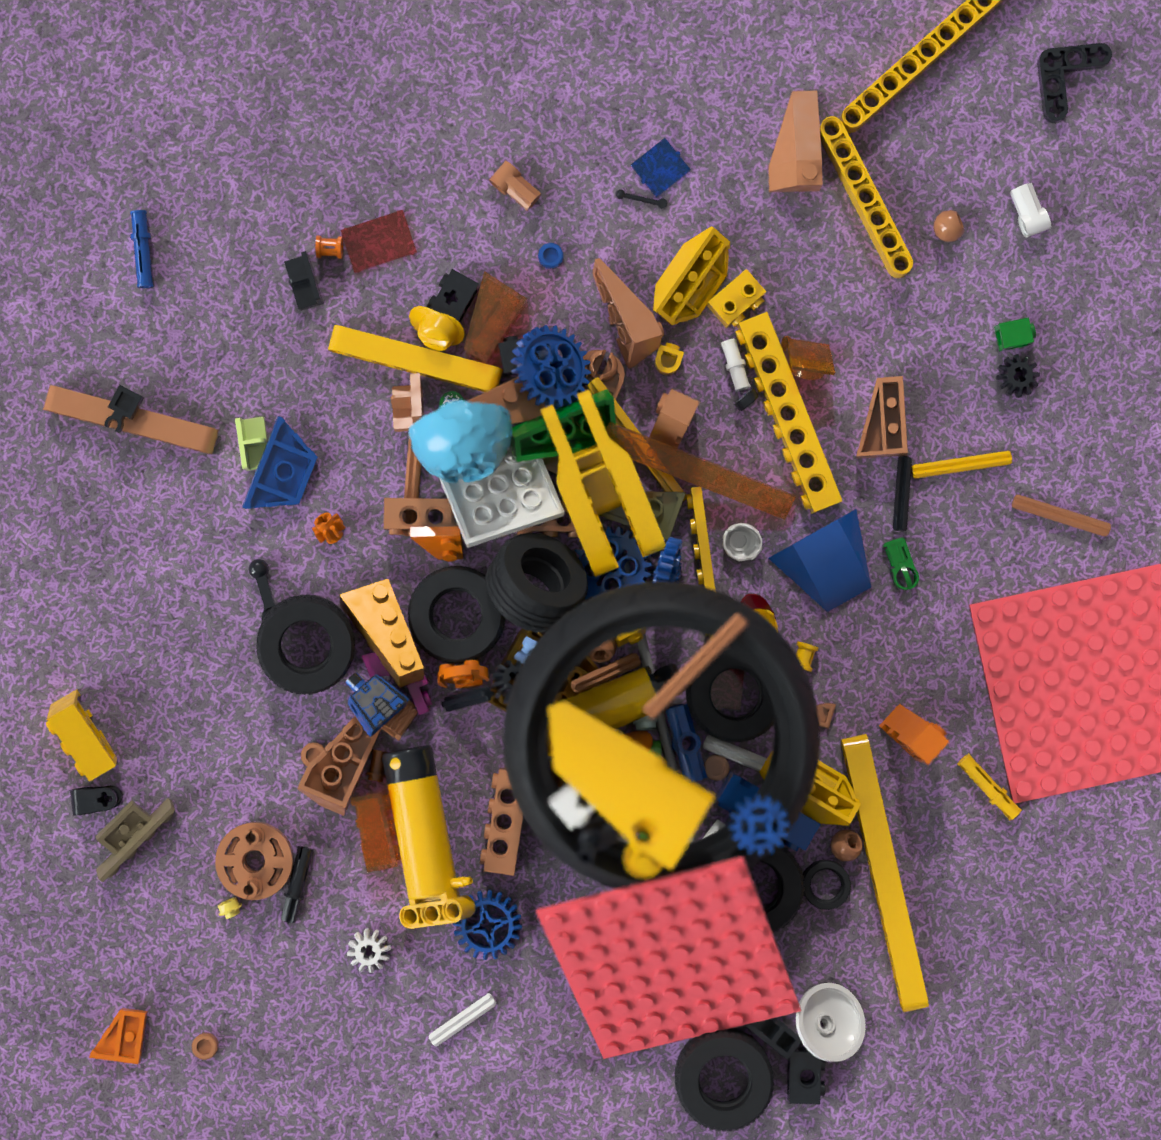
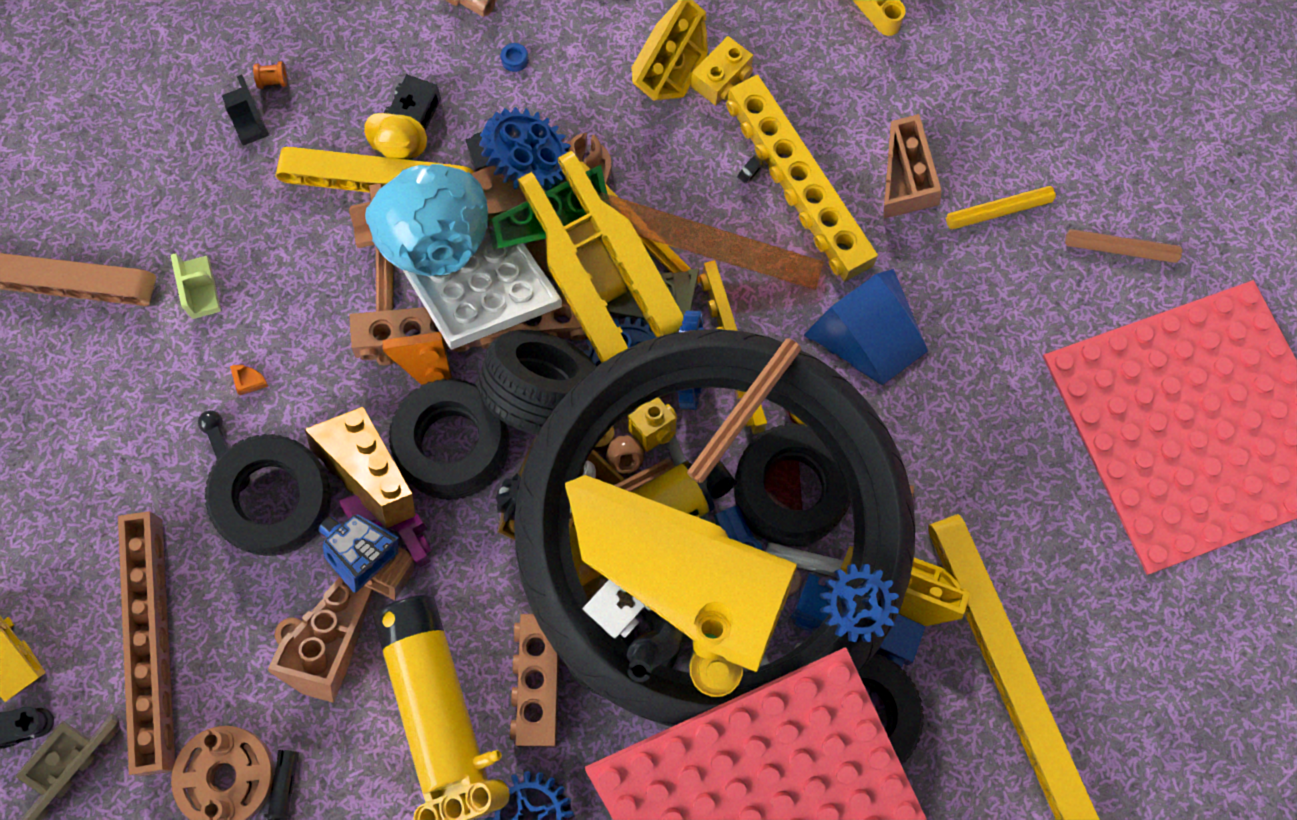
camera: 10 degrees left, 15 degrees down
black plate [104,384,144,433] -> none
blue pin [130,210,154,288] -> none
blue wing [242,416,318,509] -> none
orange gear [312,513,346,544] -> none
clear red piece [341,210,417,273] -> none
clear orange wedge [350,789,401,873] -> none
reddish brown pin [366,749,388,782] -> none
orange plate [437,660,489,688] -> none
black axle [441,686,494,712] -> none
clear orange wedge [464,271,528,364] -> none
nougat wedge [592,258,664,369] -> none
nougat wedge [647,389,699,456] -> none
yellow plate [655,343,684,375] -> none
white pin [721,338,751,392] -> none
white hair [722,523,763,562] -> none
clear orange hat [781,336,835,380] -> none
black tyre [803,859,851,910] -> none
nougat piece [830,830,863,862] -> none
orange wedge [879,704,950,765] -> none
green piece [882,537,919,590] -> none
black axle [893,456,912,531] -> none
yellow pin [957,753,1022,821] -> none
green brick [994,317,1036,352] -> none
black gear [995,354,1040,398] -> none
none -> nougat brick [118,511,175,776]
none -> orange tile [230,365,268,395]

